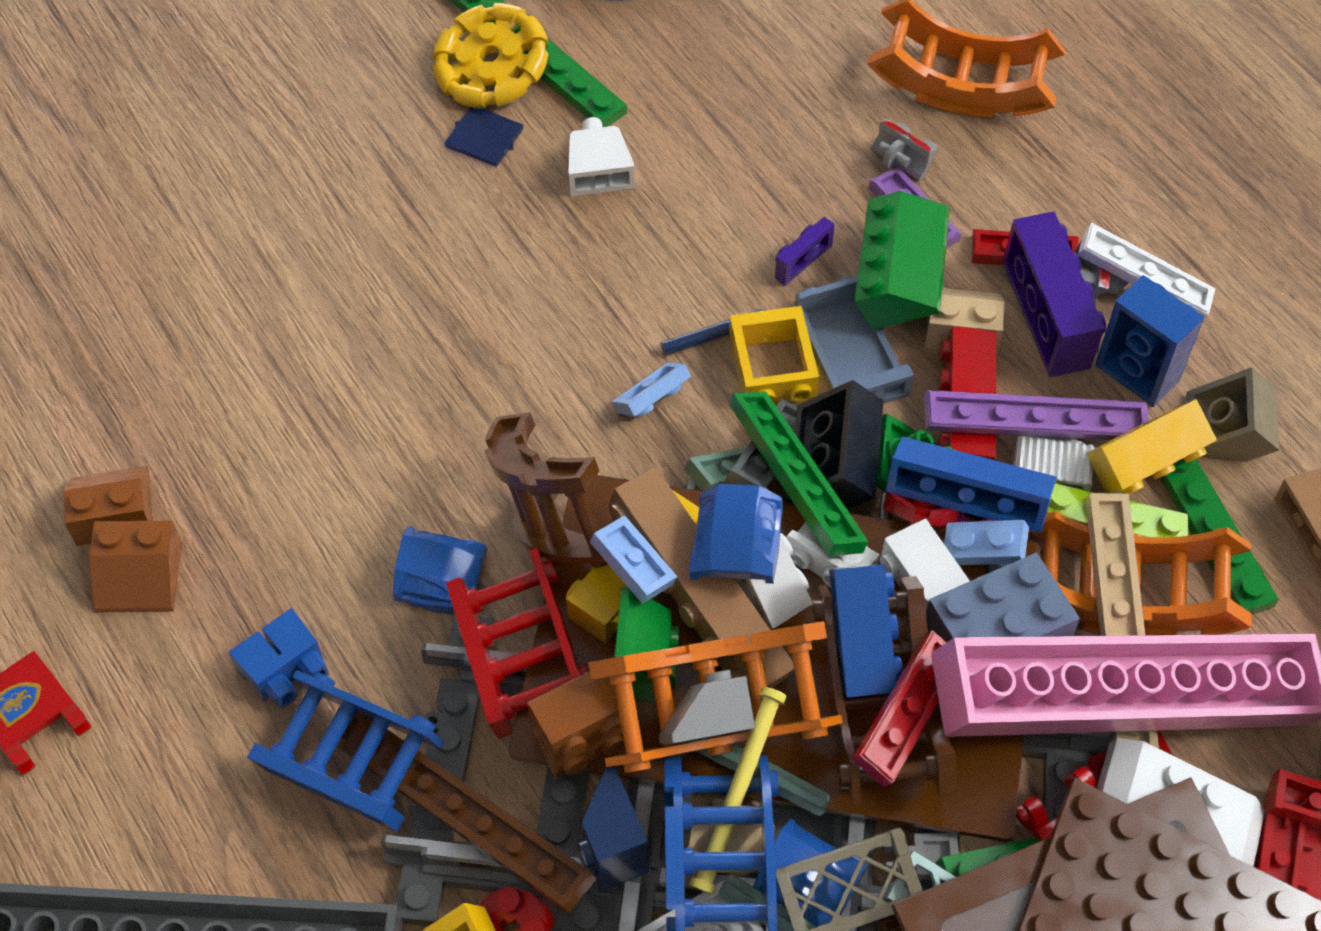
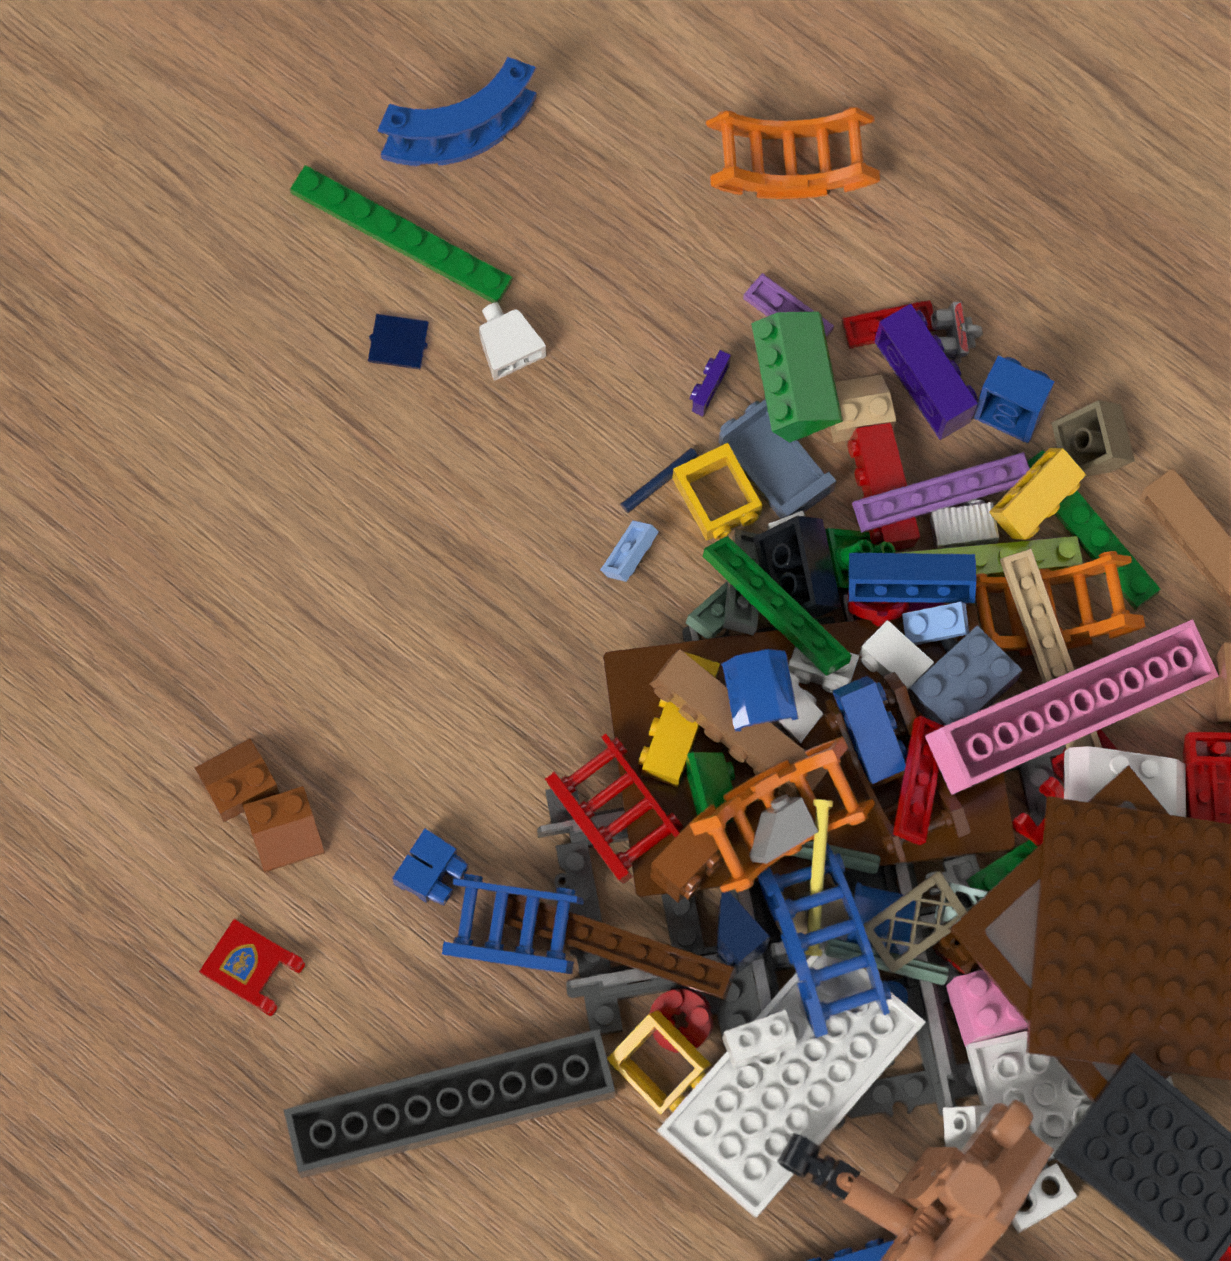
camera: 20 degrees left, 15 degrees up
blue slope [393,526,487,615] -> none
yellow plate [432,3,548,109] -> none
reddish brown fence [485,412,608,568] -> none
light blue plate [590,516,677,604] -> none
light grey hips [871,118,938,180] -> none
white tile [1078,223,1215,319] -> none

